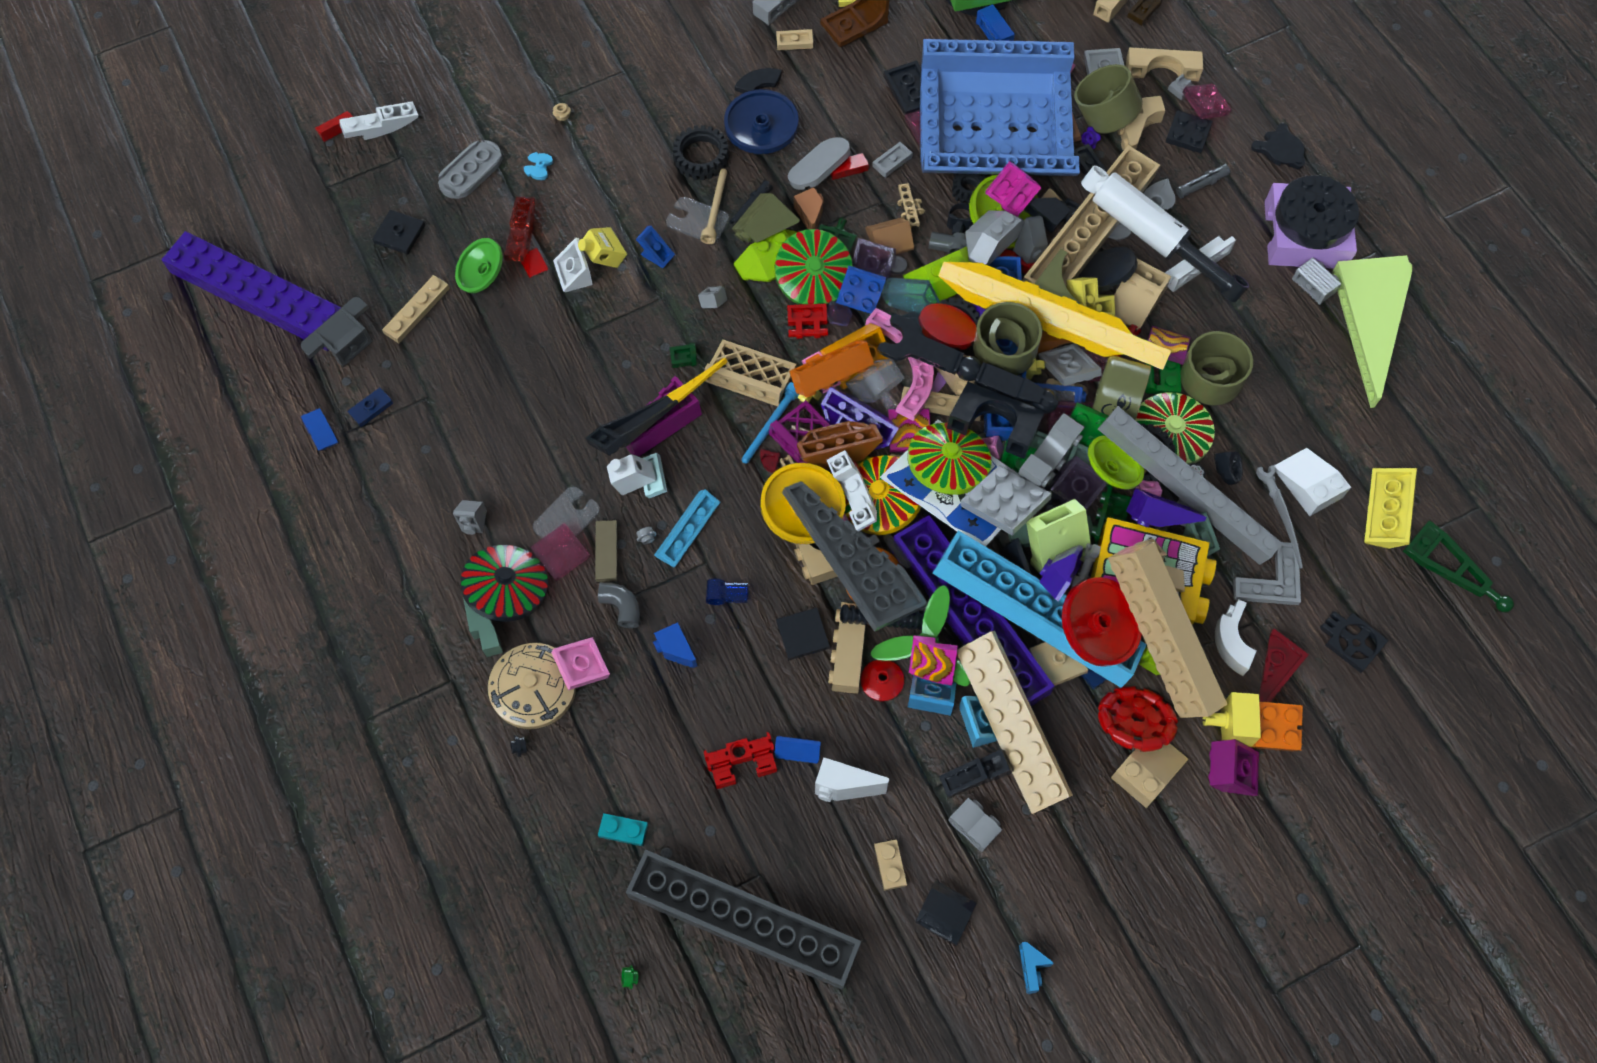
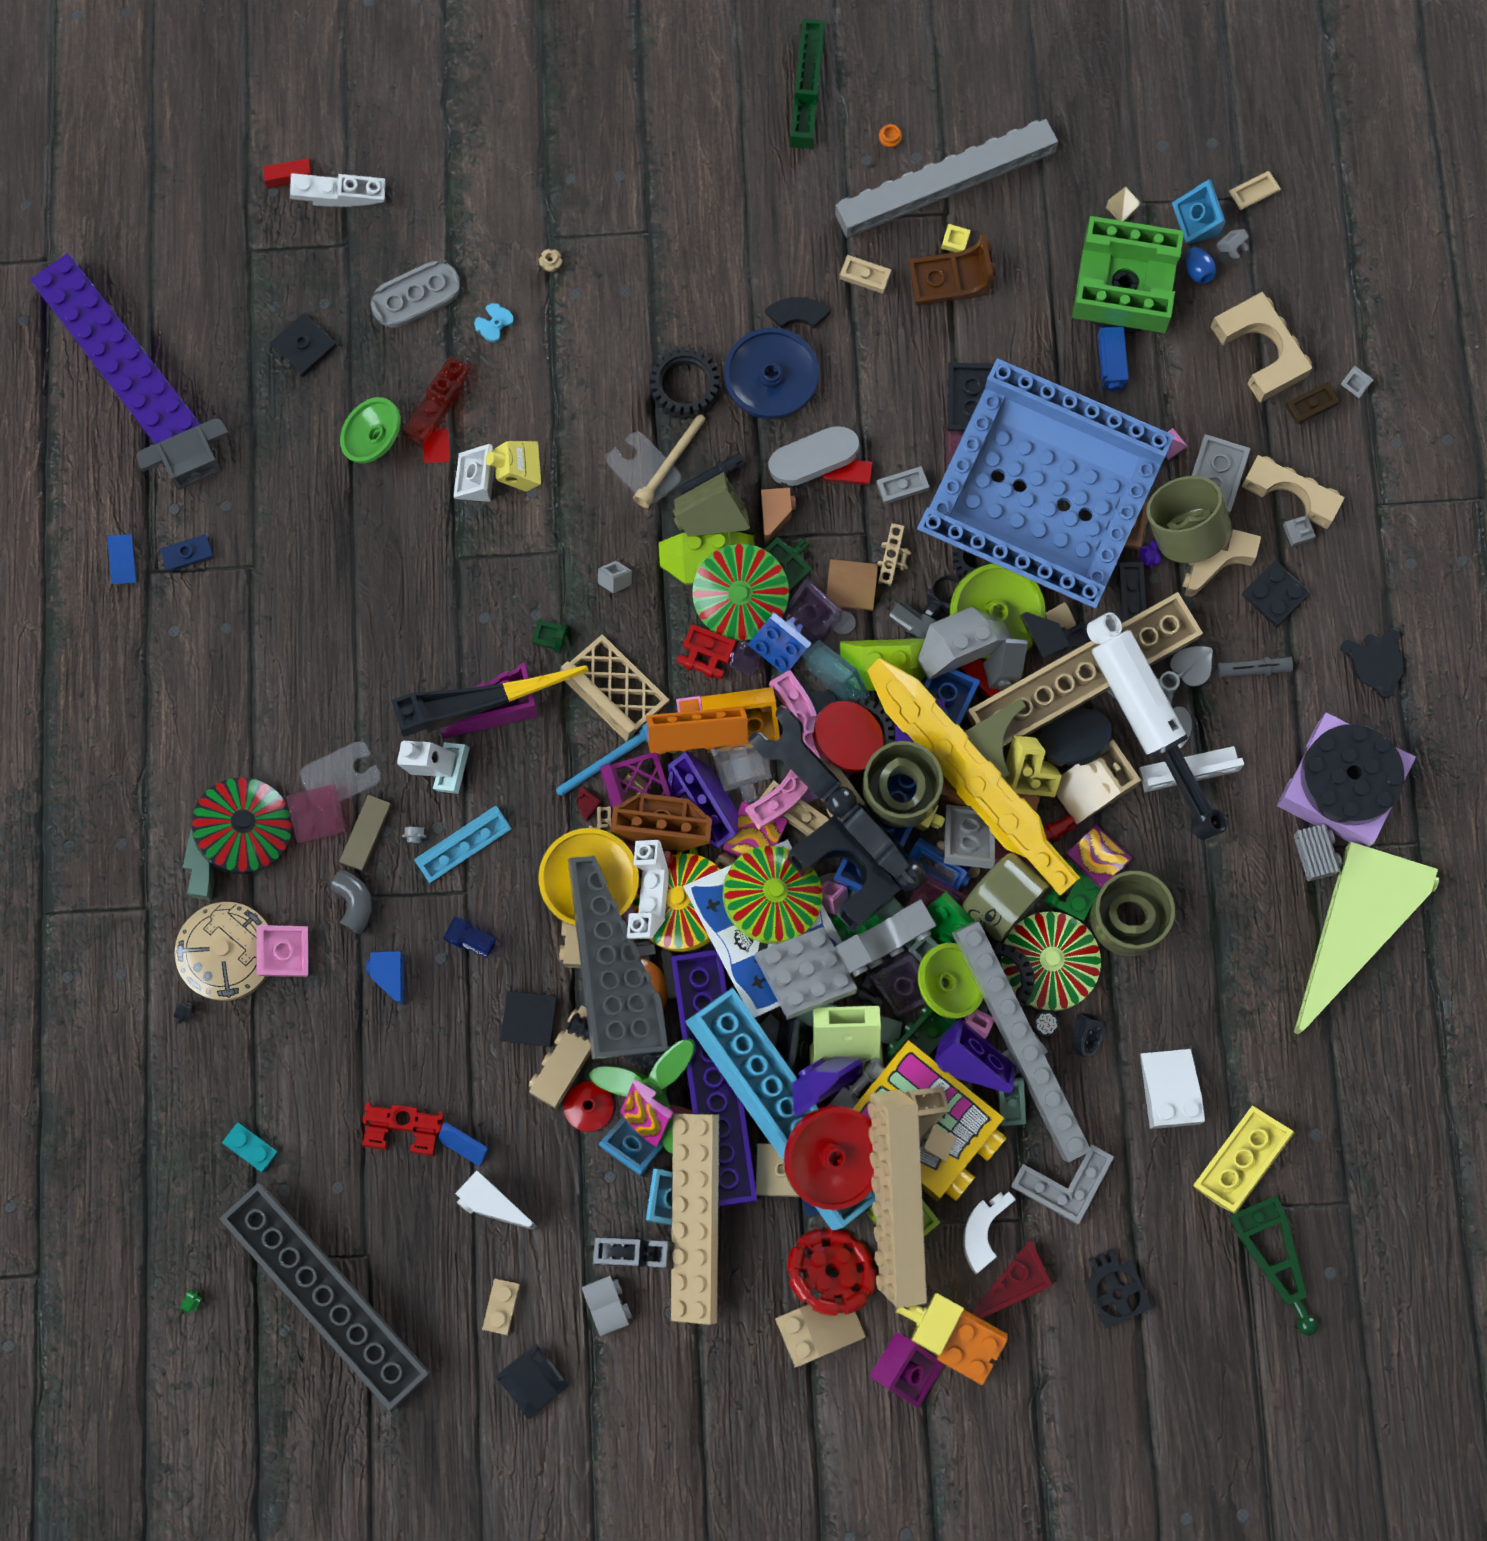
camera: 25 degrees right, 10 degrees up
tan plate [382,275,450,343] -> none
light grey slope [453,500,487,535] -> none
blue slope [636,226,675,268] -> none
dark pink slope [985,161,1041,216] -> none
dark azure slope [1019,942,1054,994] -> none
clear pink plate [1182,83,1231,119] -> none
light grey sword [1256,465,1302,568] -> none

